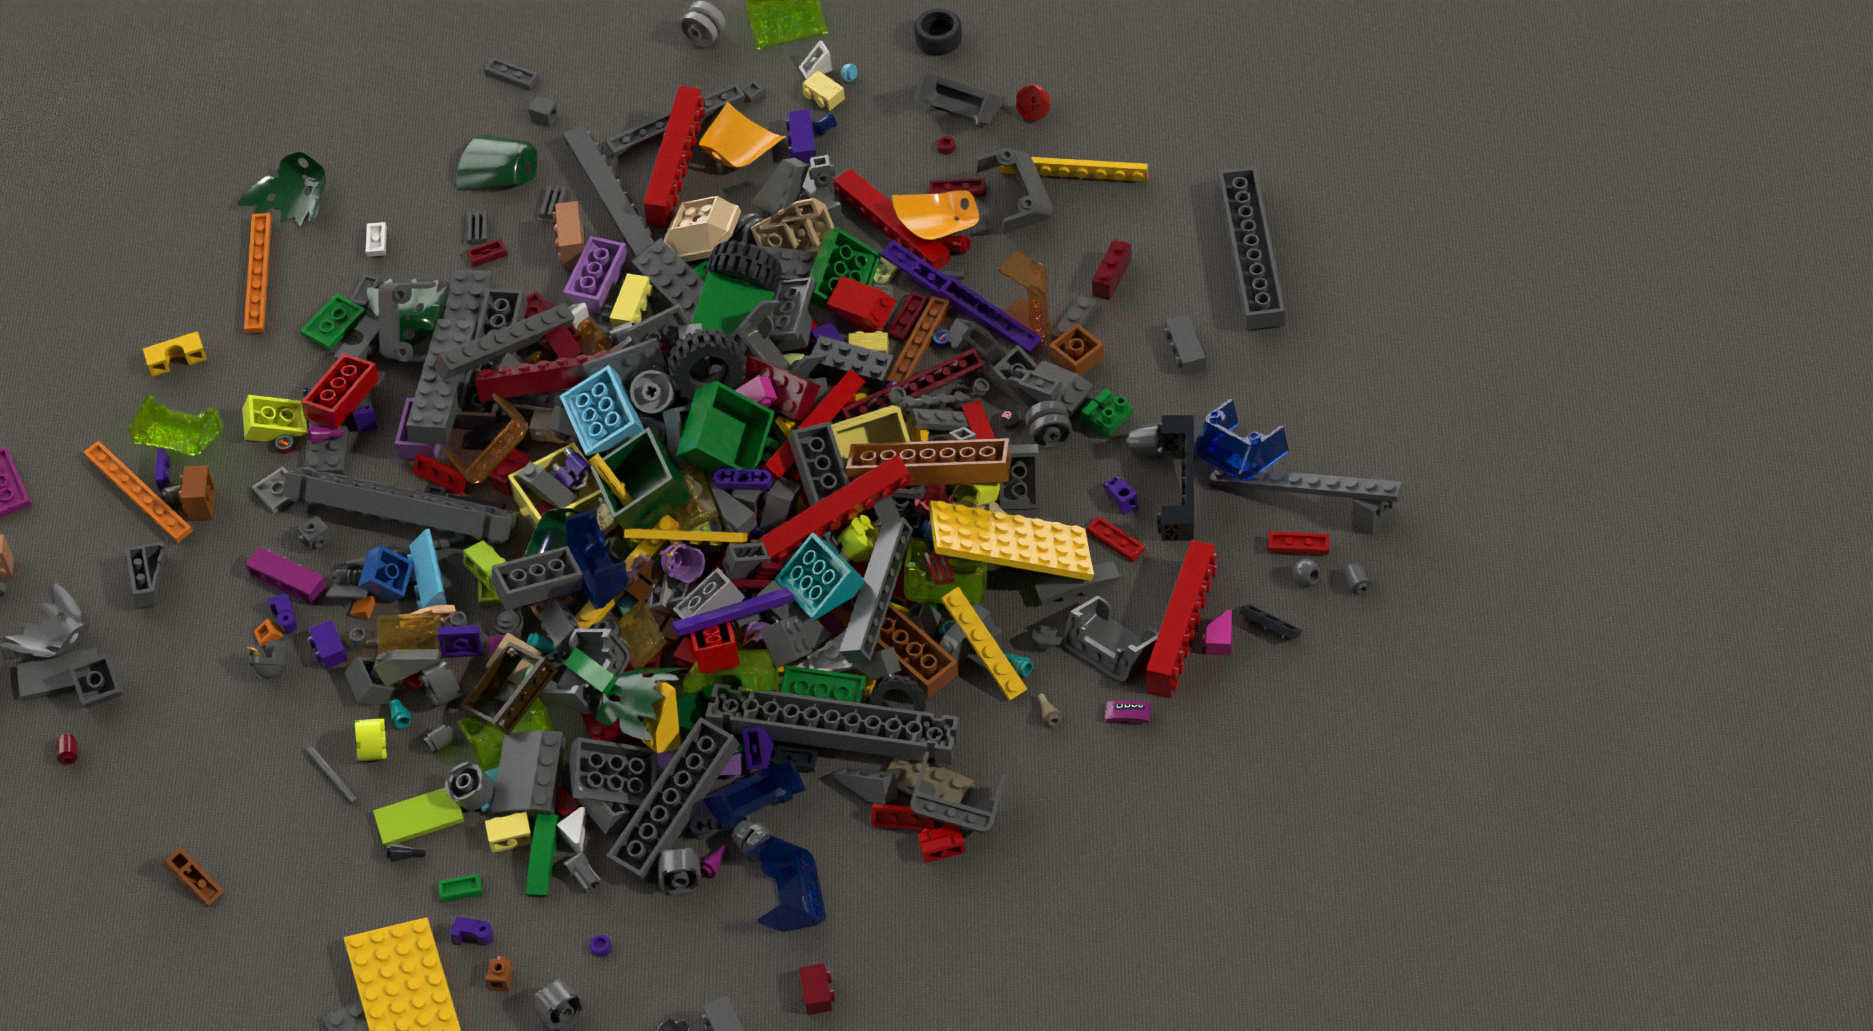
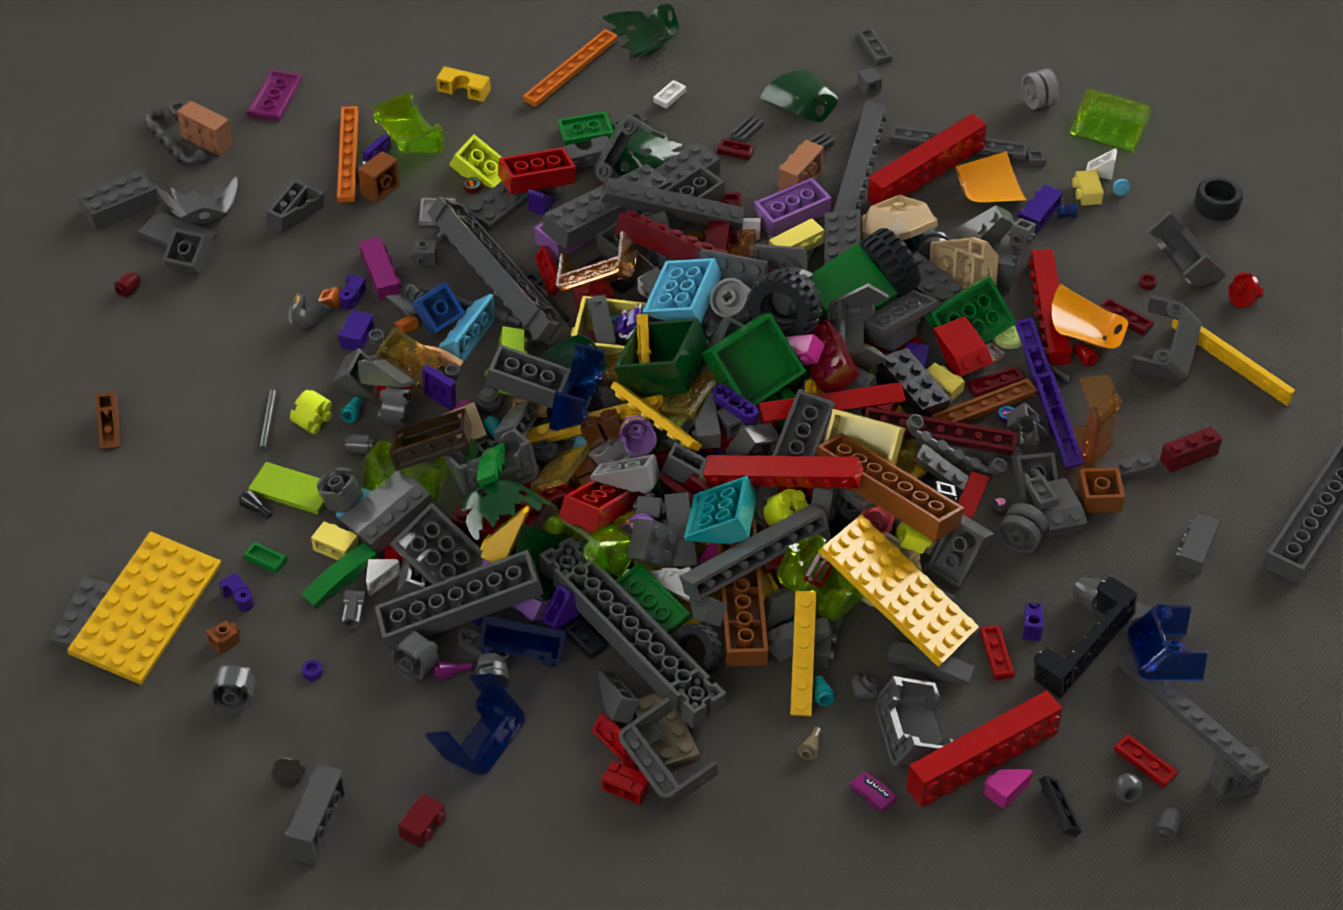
camera: 35 degrees right, 5 degrees down
magenta cone [307,425,343,444] -> none
dark purple tile [672,588,794,636] -> none
green hips [1081,388,1134,438] -> none

